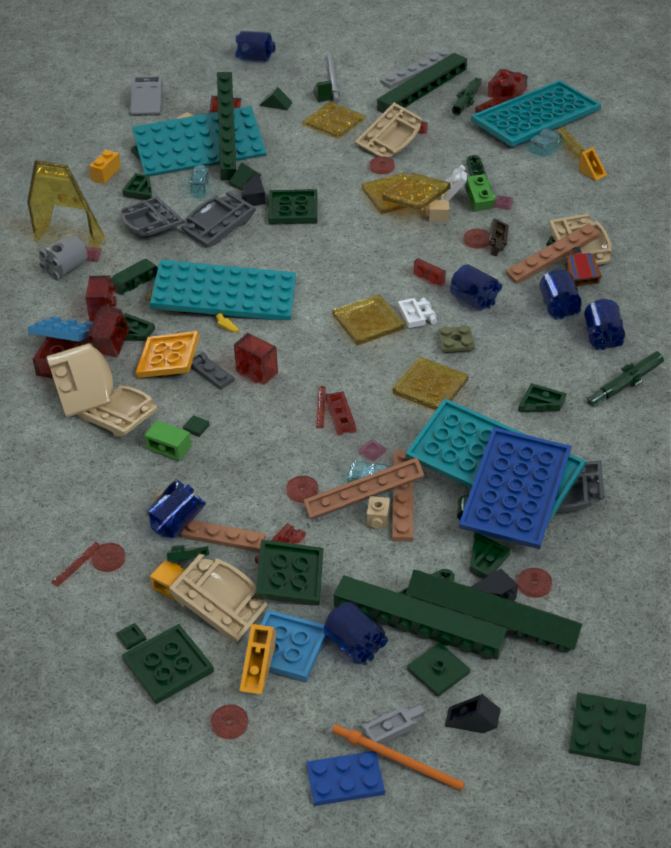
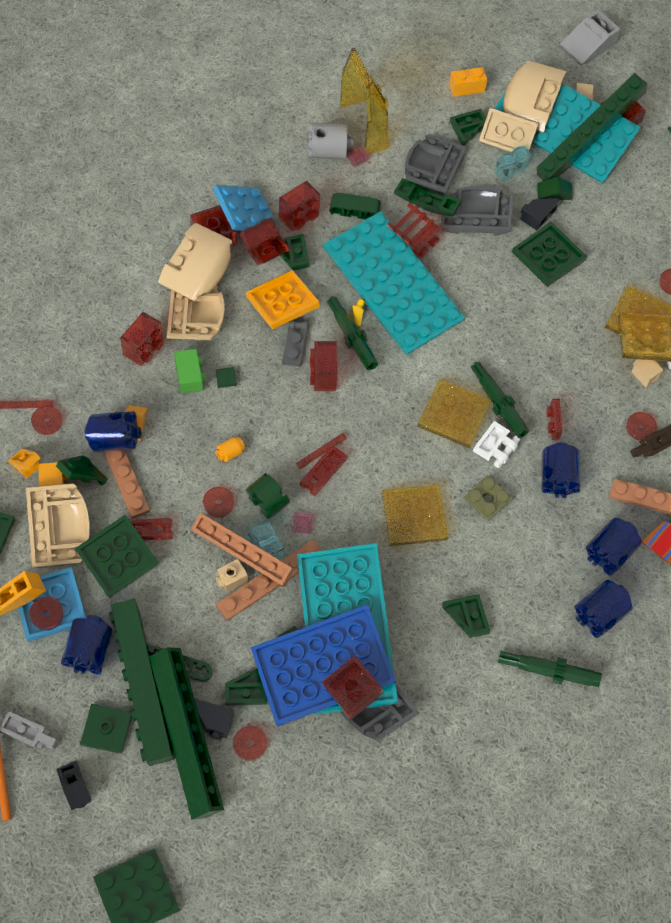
camera: 45 degrees right, 20 degrees up
none -> light orange slope [8,448,41,478]
none -> clear red piece [29,597,64,630]
none -> clear red brick [120,312,164,367]
none -> light orange brick [215,436,245,462]
none -> dark green brick [245,473,290,520]
none -> clear red brick [321,656,384,720]
none -> dark green piece [327,296,378,371]
none -> clear red plate [387,203,443,258]
none -> dark green slope [394,178,462,216]
none -> dark green piece [471,362,529,438]
none -> tan plate [479,108,539,157]
none -> tan slope [503,60,567,133]

